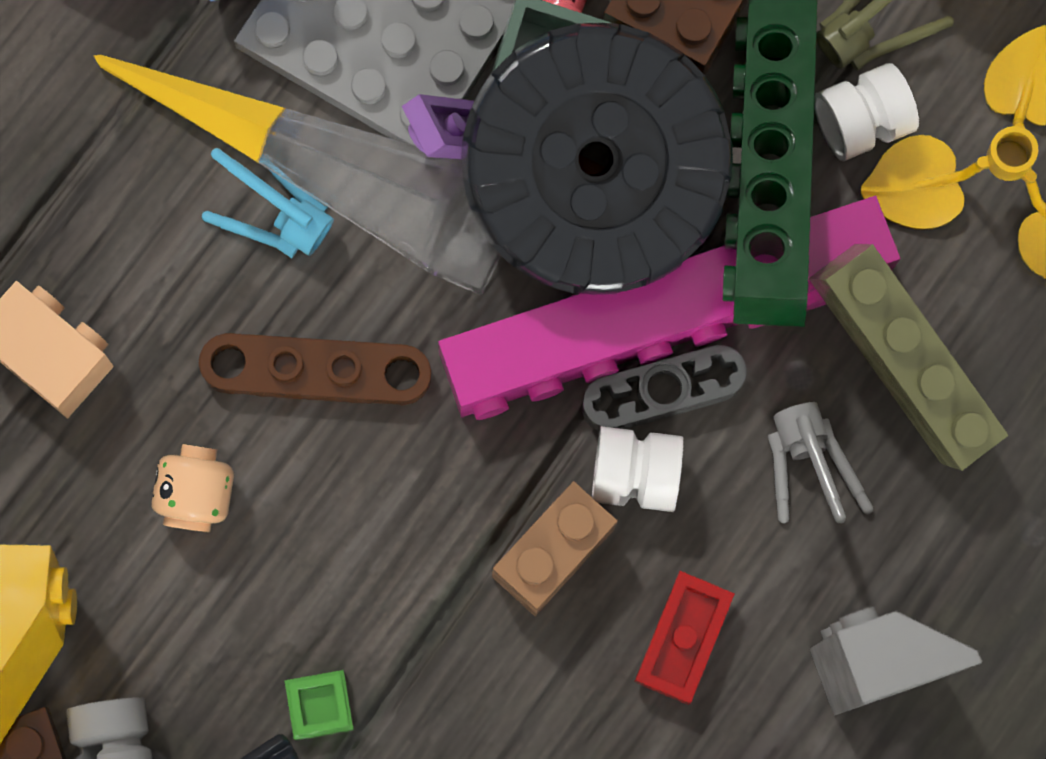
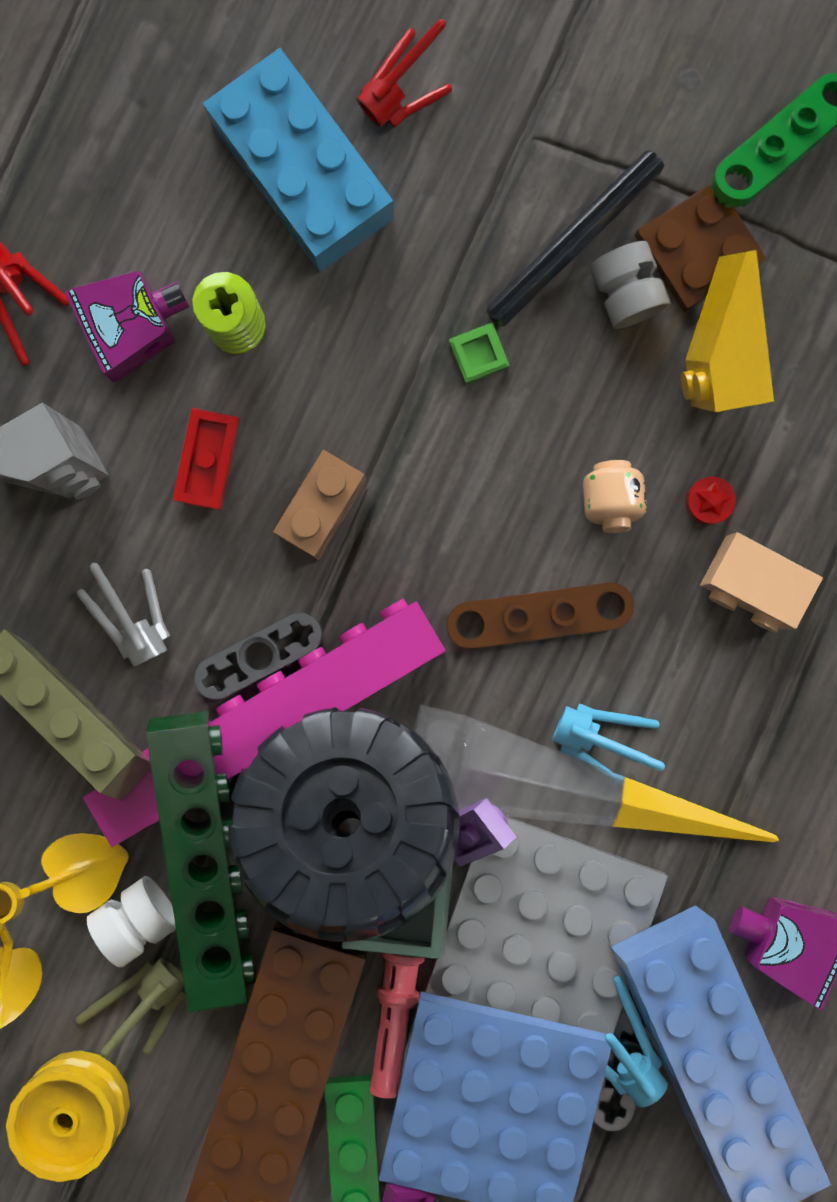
camera: 175 degrees right, 10 degrees up
white wheel [592,426,683,512] -> none
none -> red tile [685,477,736,525]

